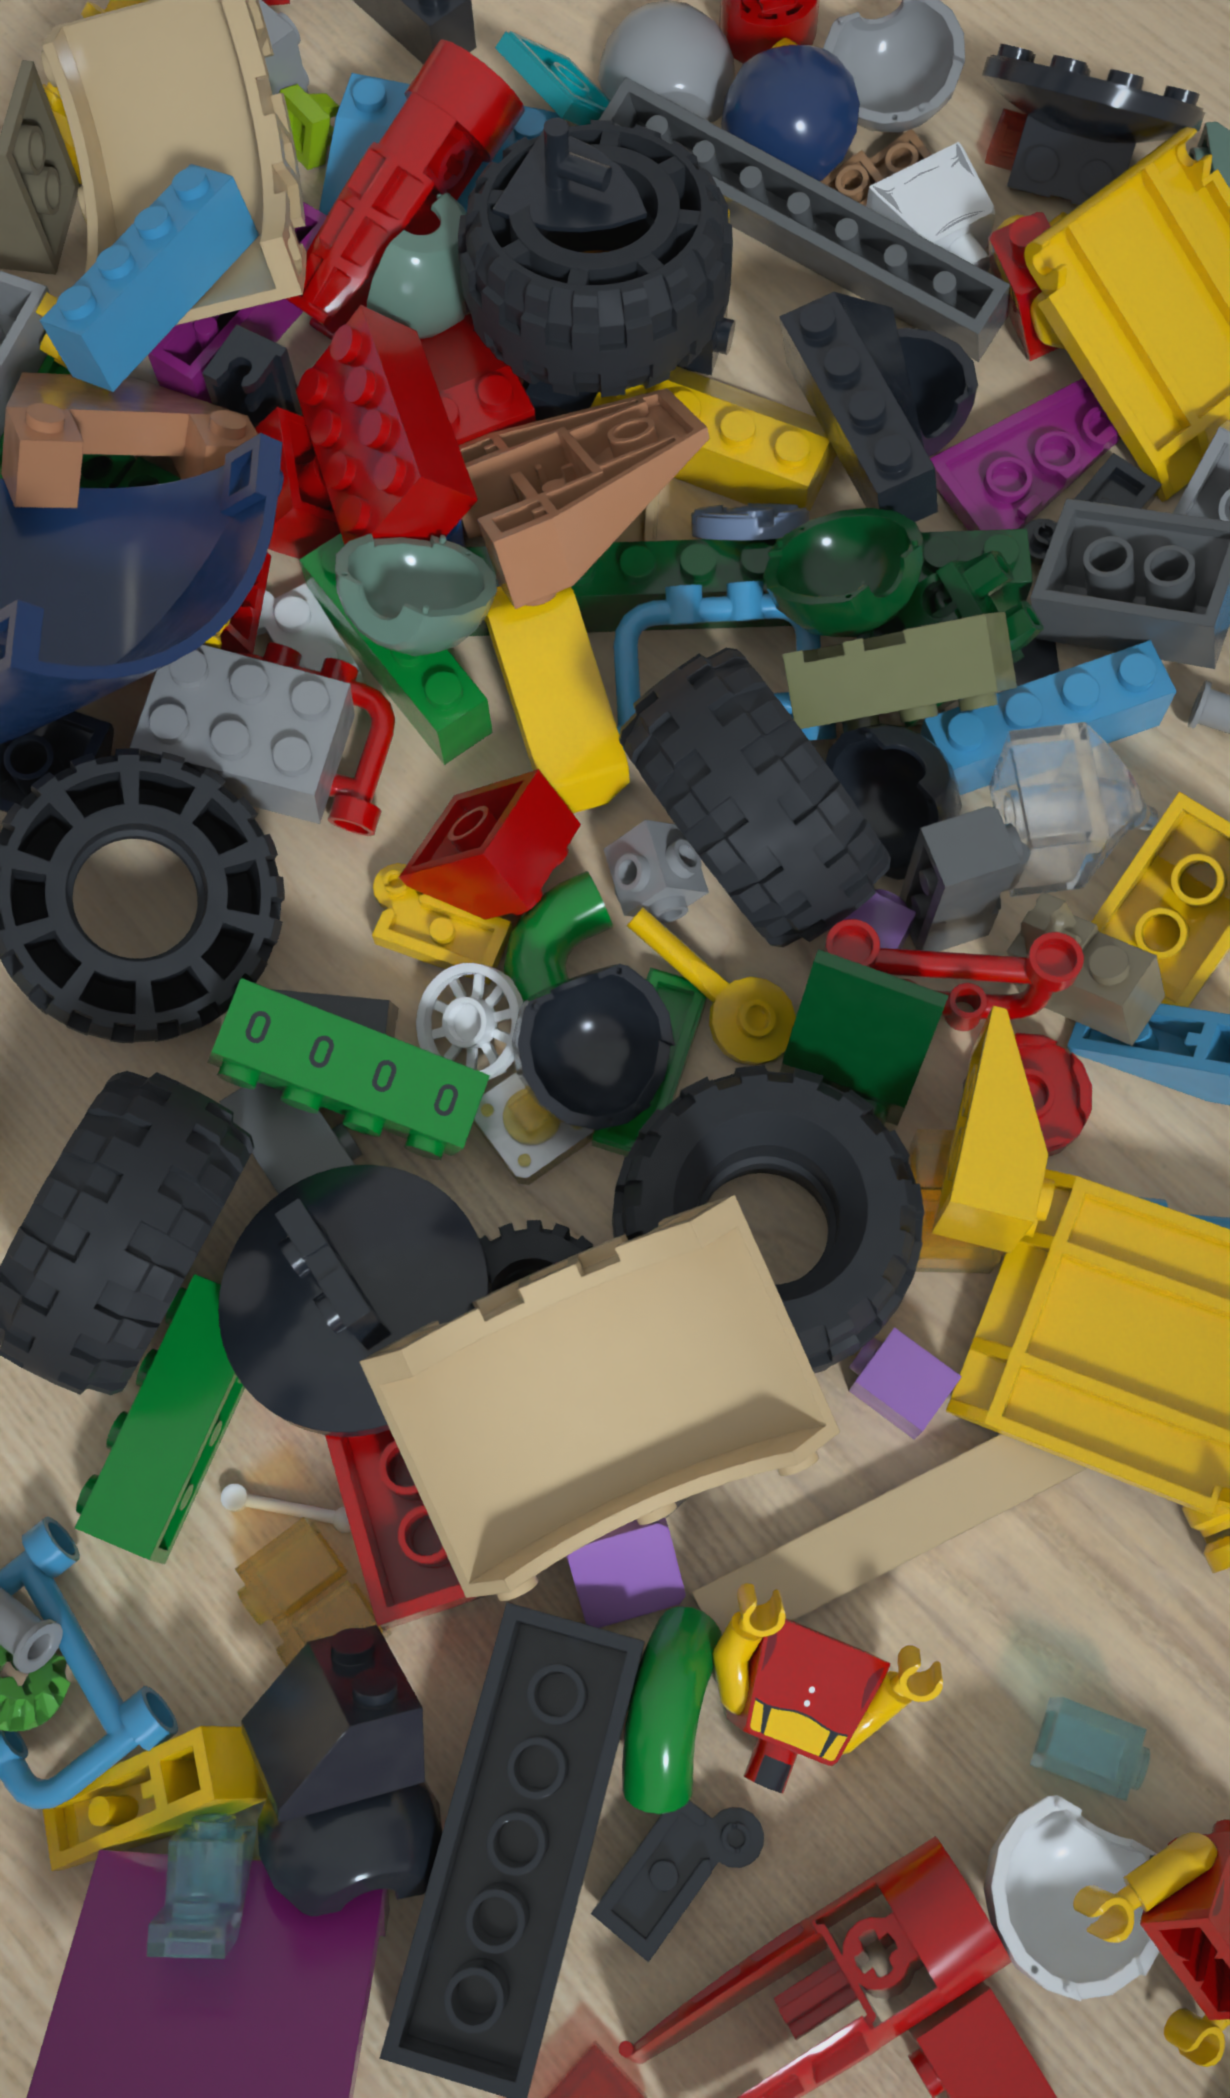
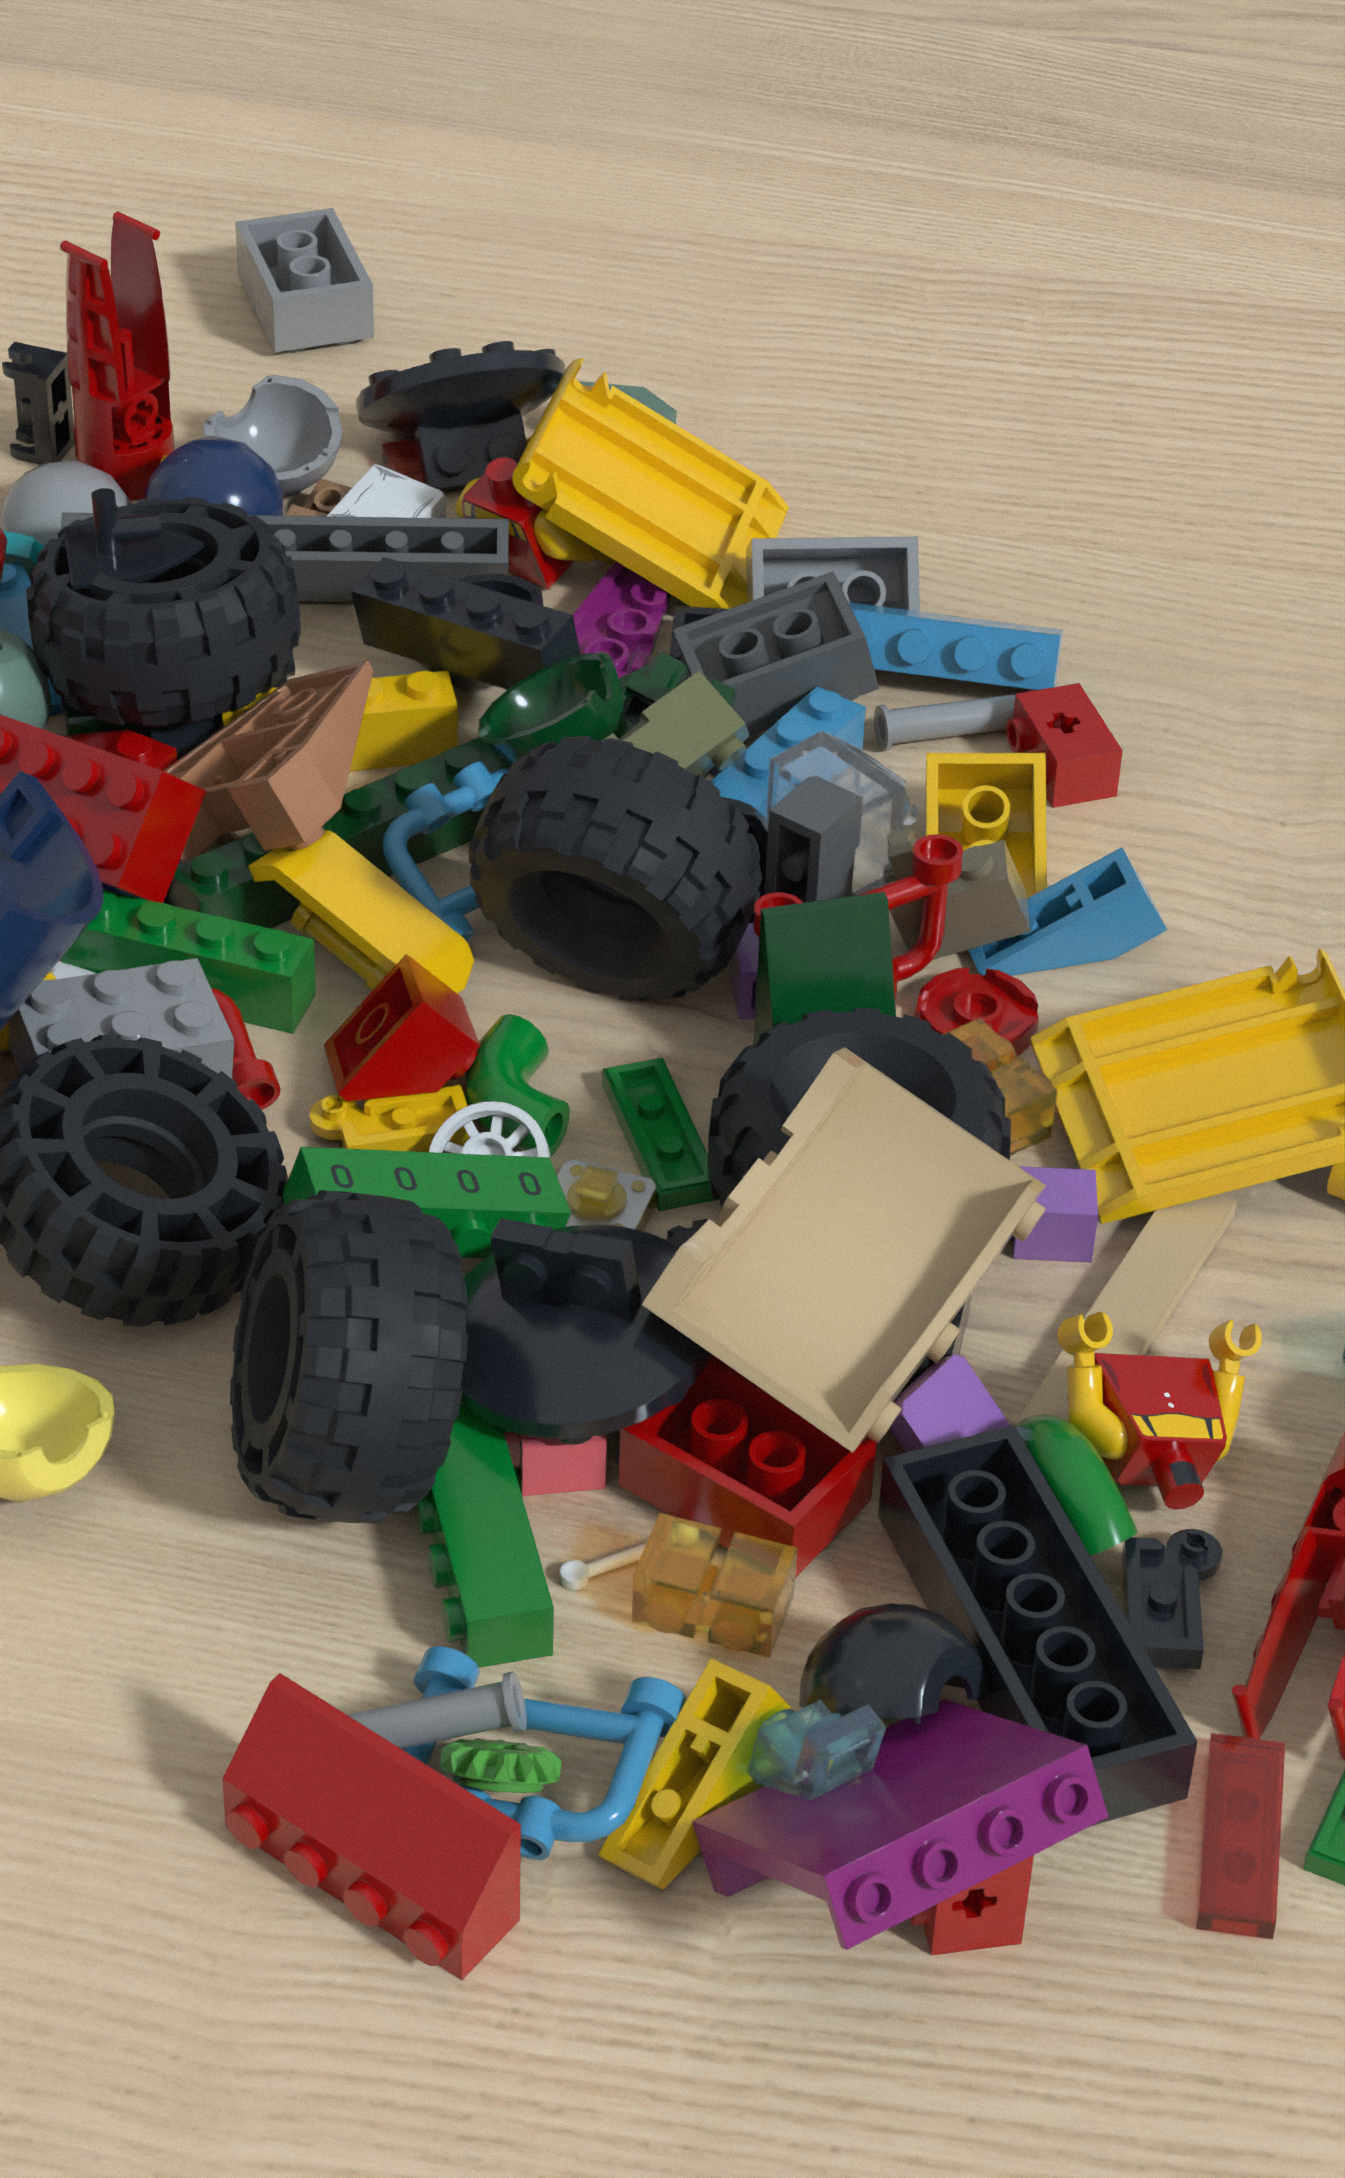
camera: 40 degrees left, 30 degrees down
black slope [241,1625,425,1823] -> none
sand green cylinder [335,534,497,656] -> none
black cylinder [512,964,675,1130] -> none
light grey brick [604,819,709,924] -> none
yellow piece [626,907,796,1065] -> none
sand blue tile [691,503,809,540] -> none
yellow slope [932,1006,1055,1253] -> none

